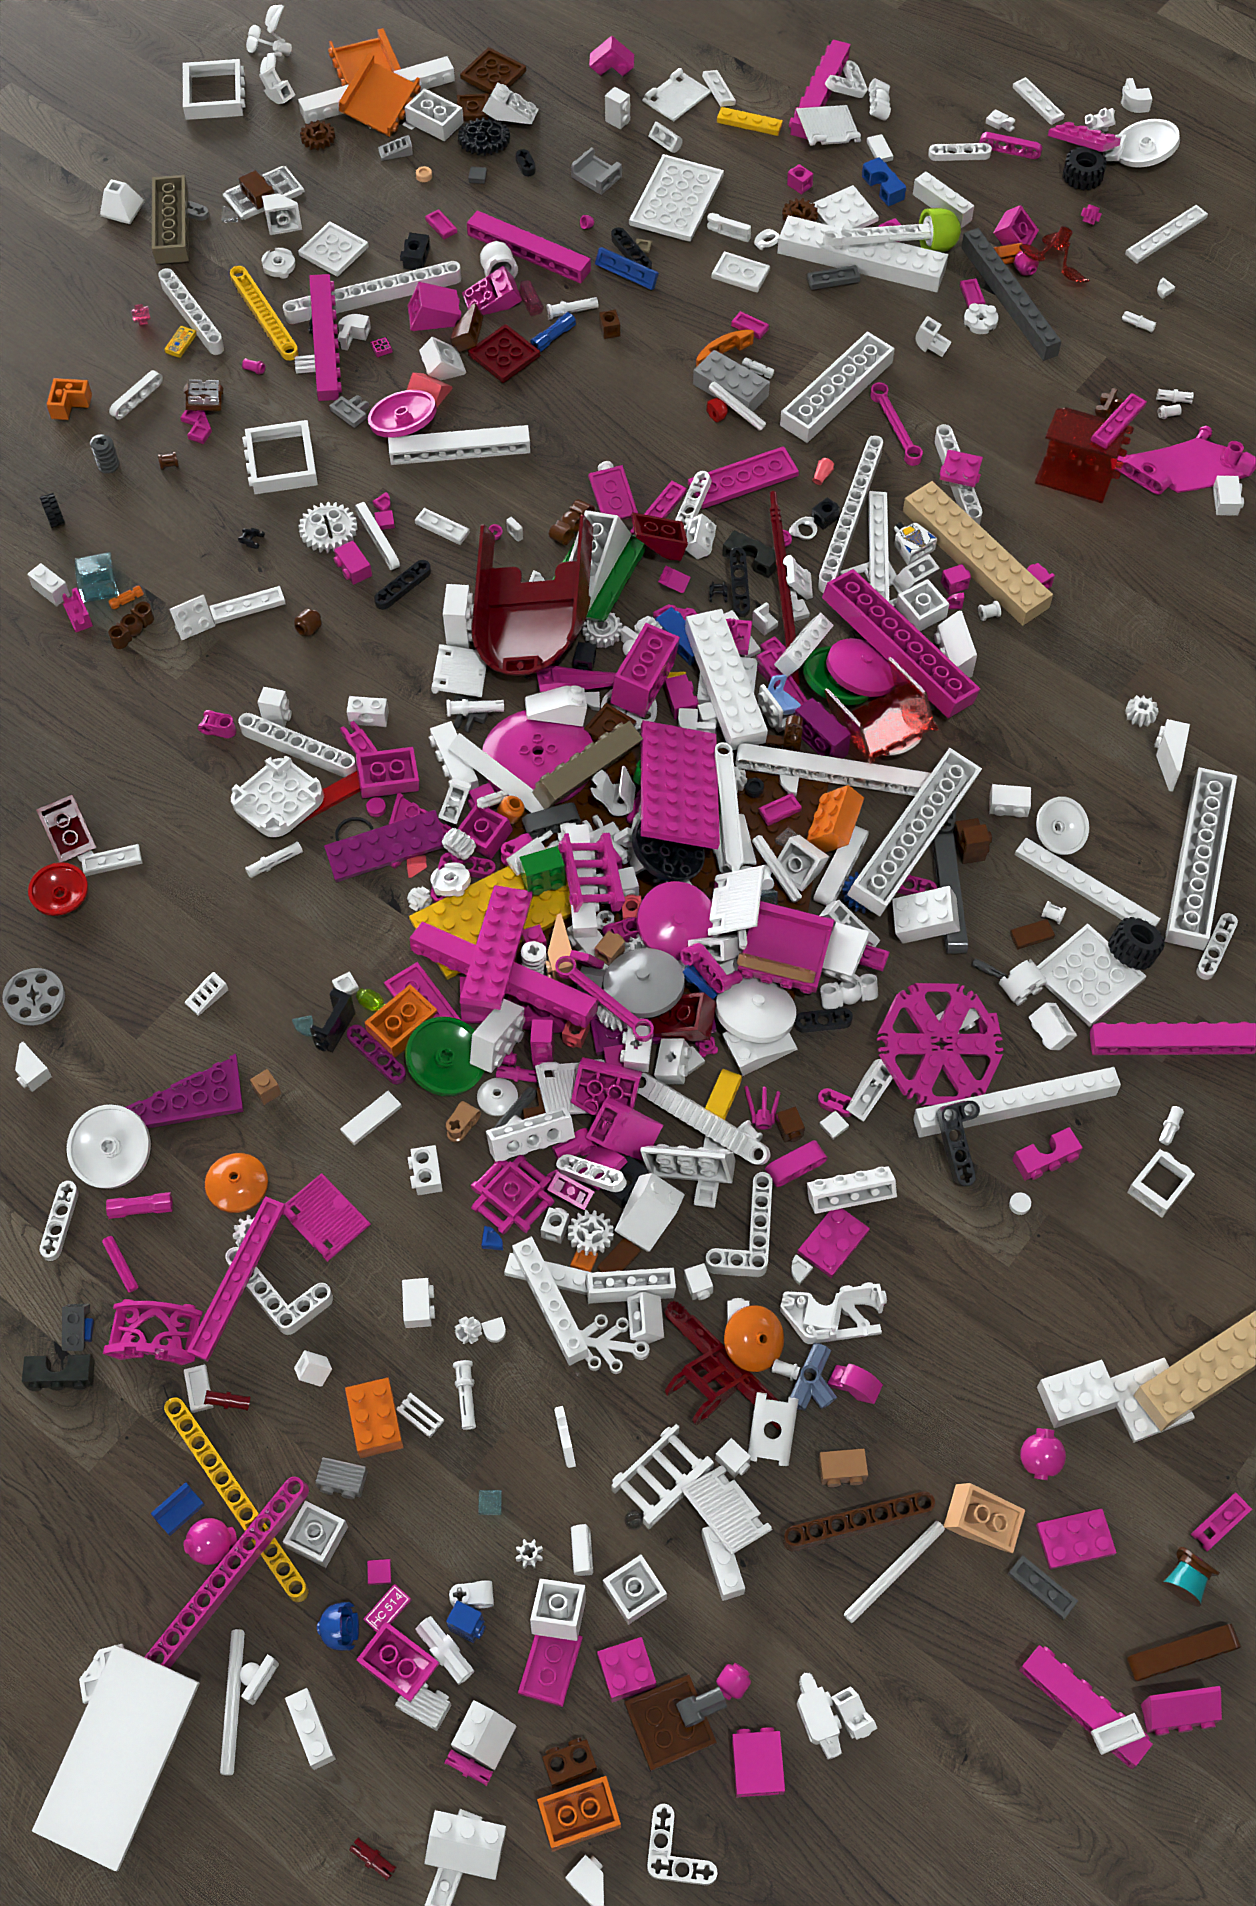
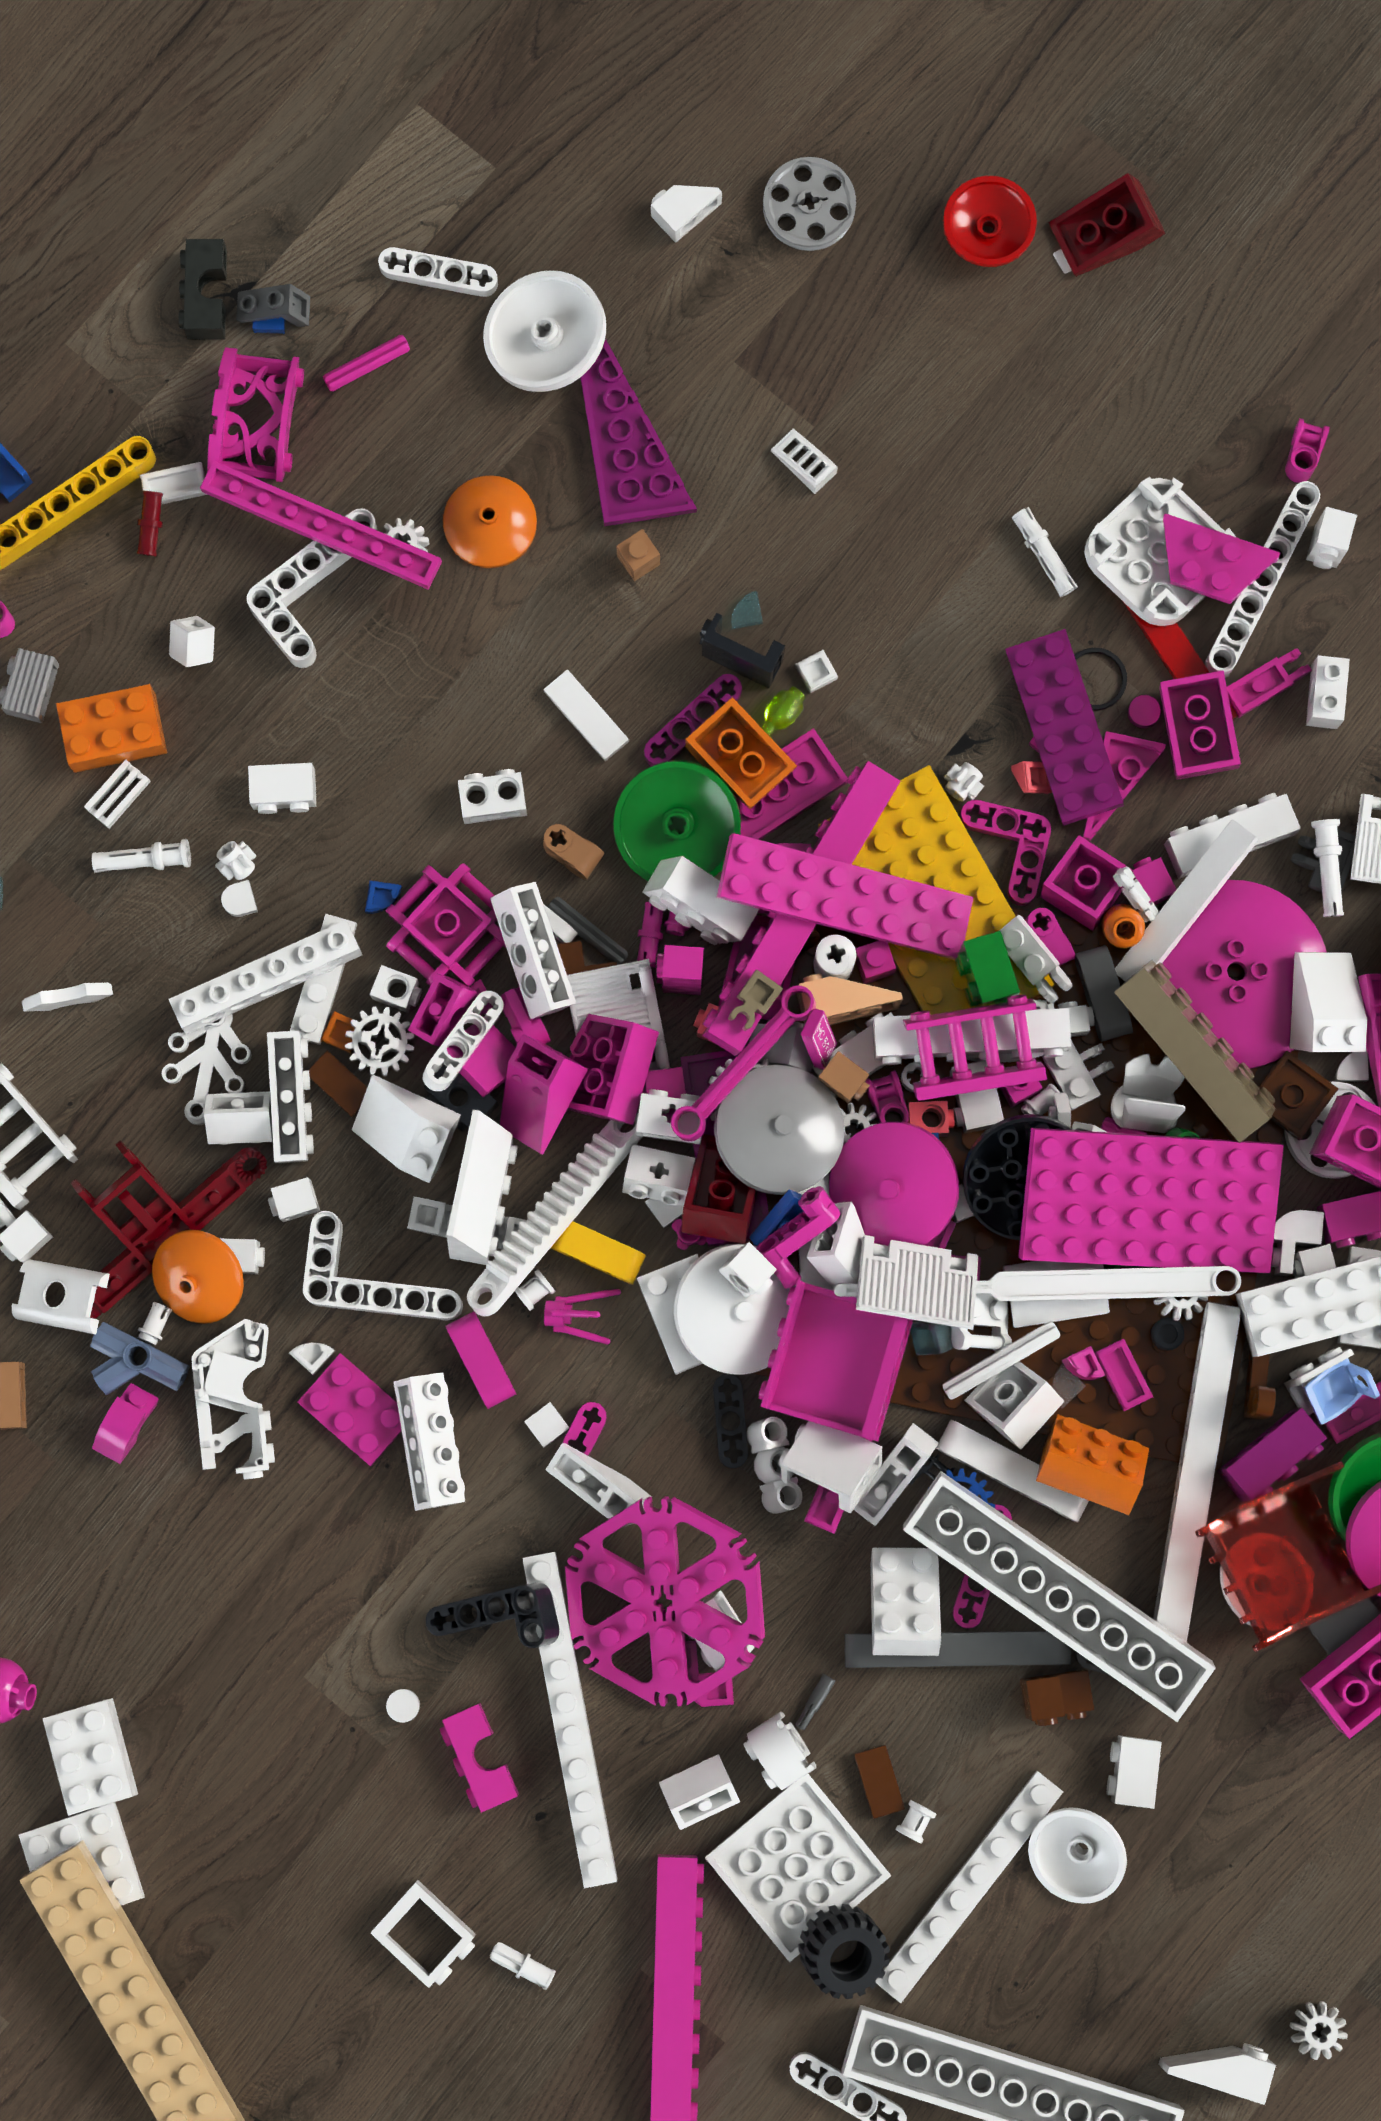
camera: 90 degrees right, 20 degrees up
white tile [81,844,143,876] -> none
dark pink axle [106,1192,173,1219] -> none
dark pink window [282,1173,371,1262] -> none
white plate [431,863,471,897] -> none
white brick [438,777,471,824] -> none
white gear [442,828,476,860] -> none
white dish [477,1078,518,1116] -> none
medium nougat beam [737,953,816,983] -> none
reddish brown brick [775,1106,805,1143] -> none
white tile [780,774,799,796] -> none
none -> white brick [718,1242,777,1298]
none -> dark tan plate [728,969,783,1031]
none -> dark pink tile [1061,1346,1105,1380]
none -> dark pink wing [1163,513,1280,604]

